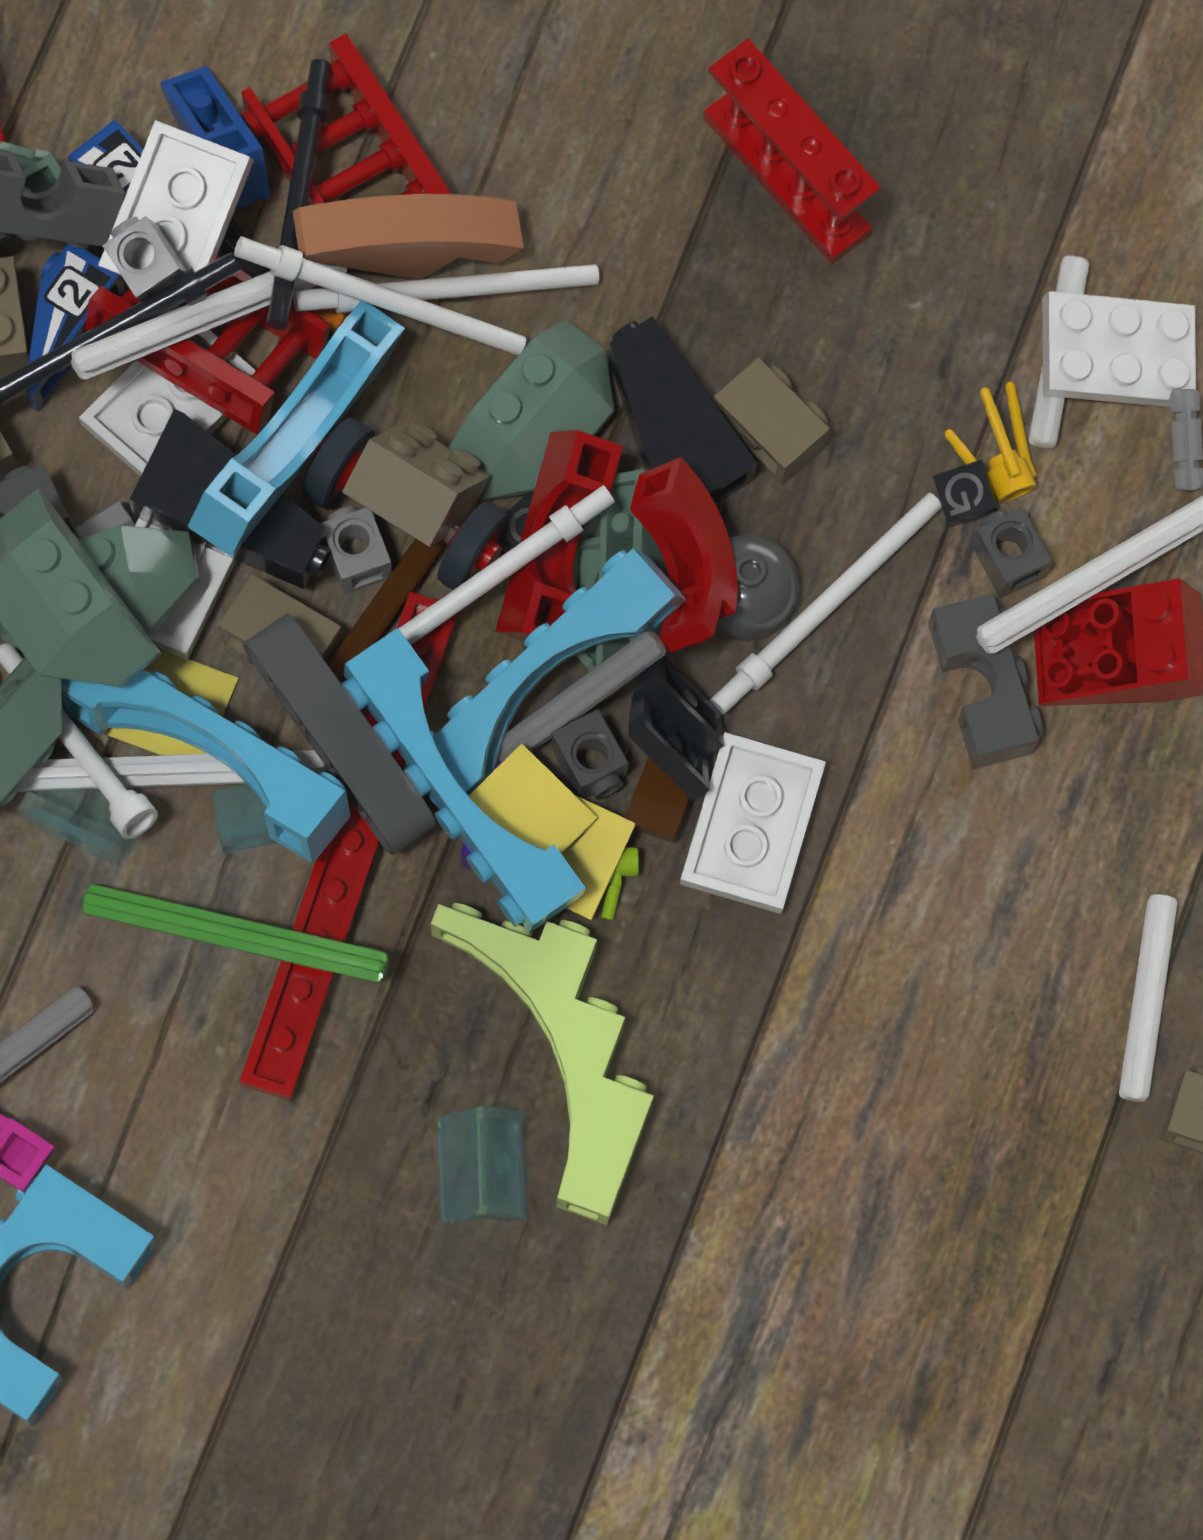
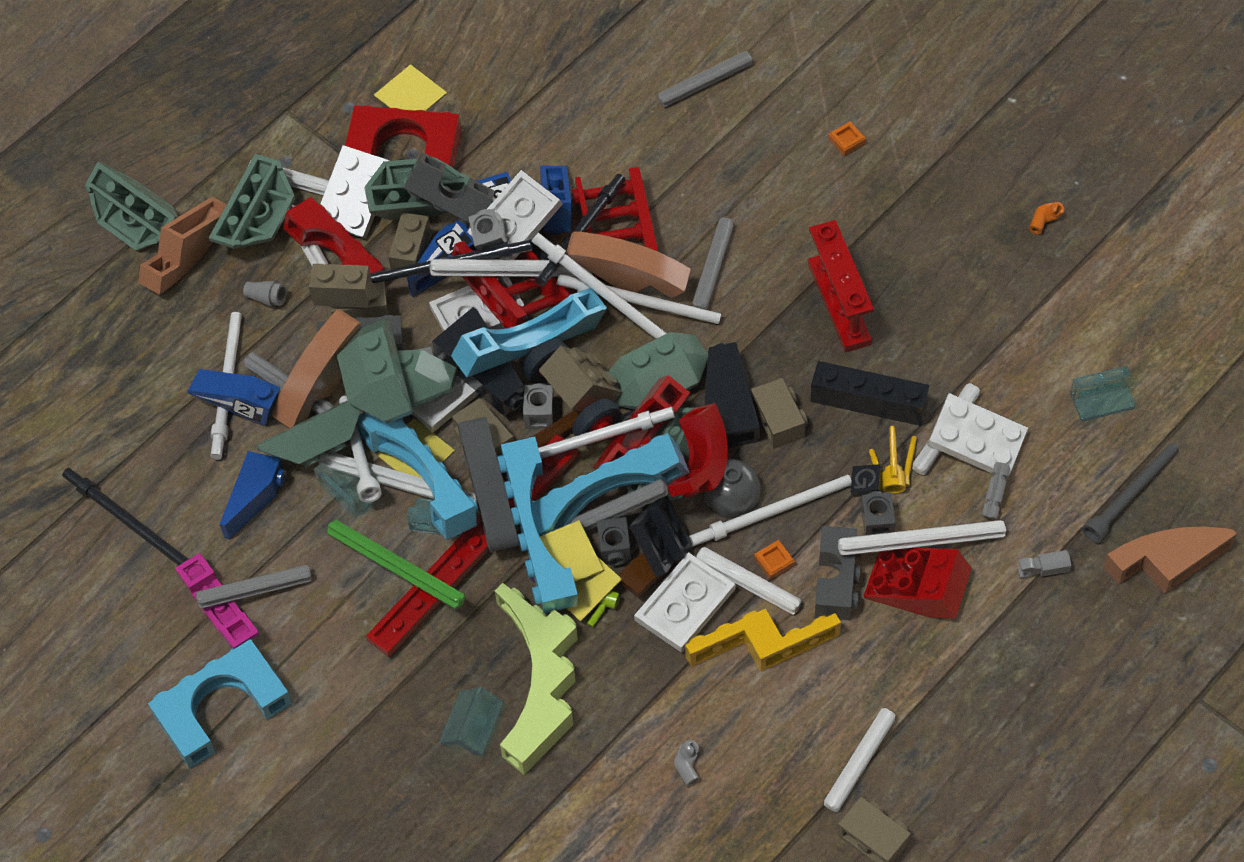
camera: 30 degrees right, 15 degrees down
none -> light grey arm [674,740,700,787]
none -> yellow bracket [685,608,841,672]
none -> light grey axle [692,217,734,310]
none -> white axle [696,547,801,614]
none -> orange tile [754,540,795,580]
none -> black brick [810,361,930,426]

